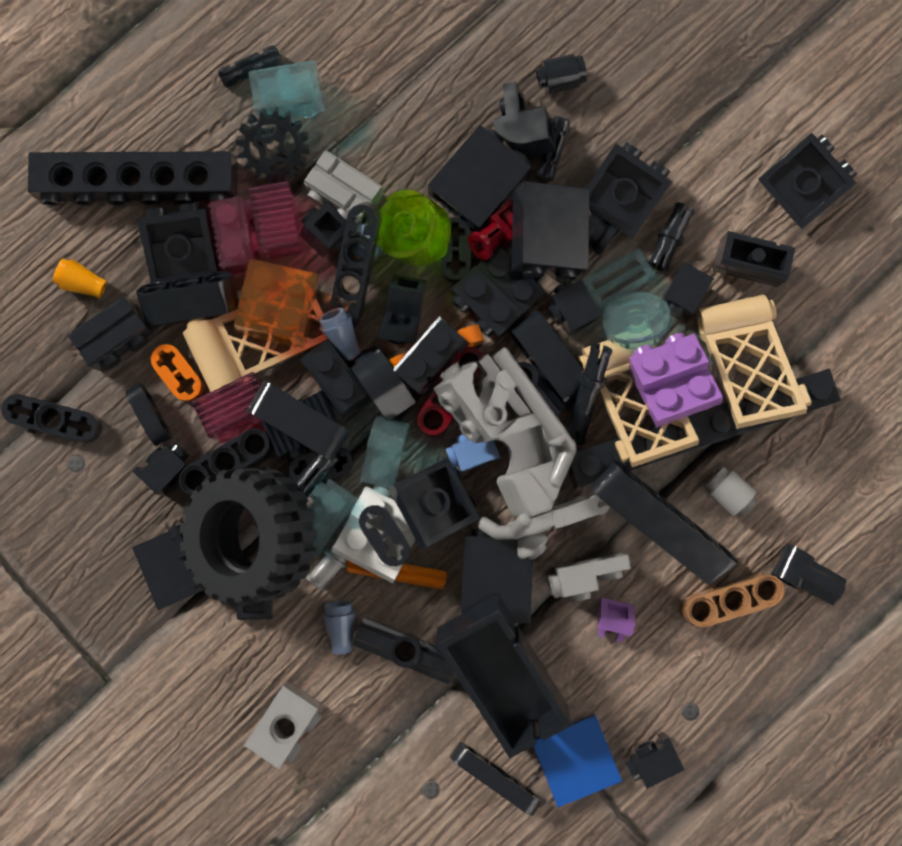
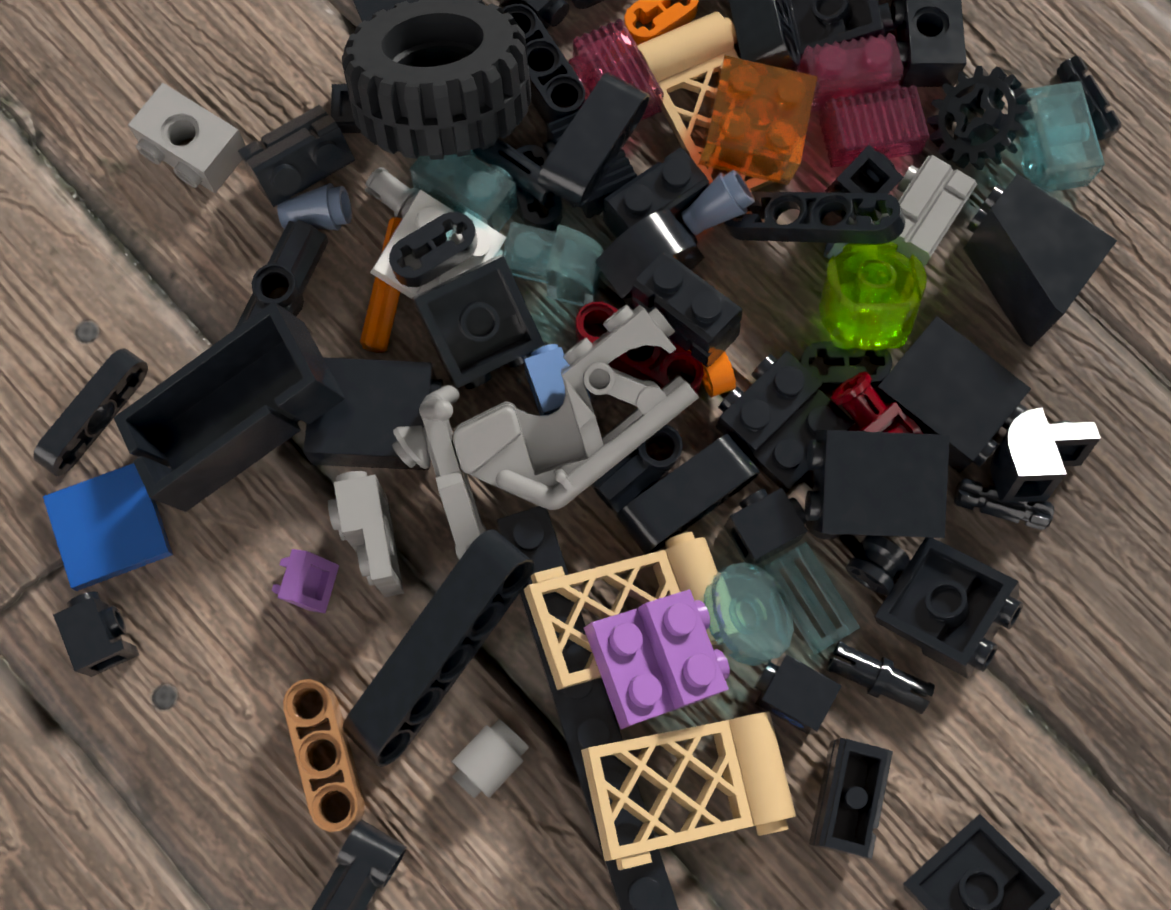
camera: 85 degrees right, 10 degrees down
black brick [379,274,427,345] -> none
black brick [536,54,587,94] -> none
black pin [567,344,613,446] -> none
none -> black brick [238,105,355,207]
none -> black slope [963,173,1117,347]

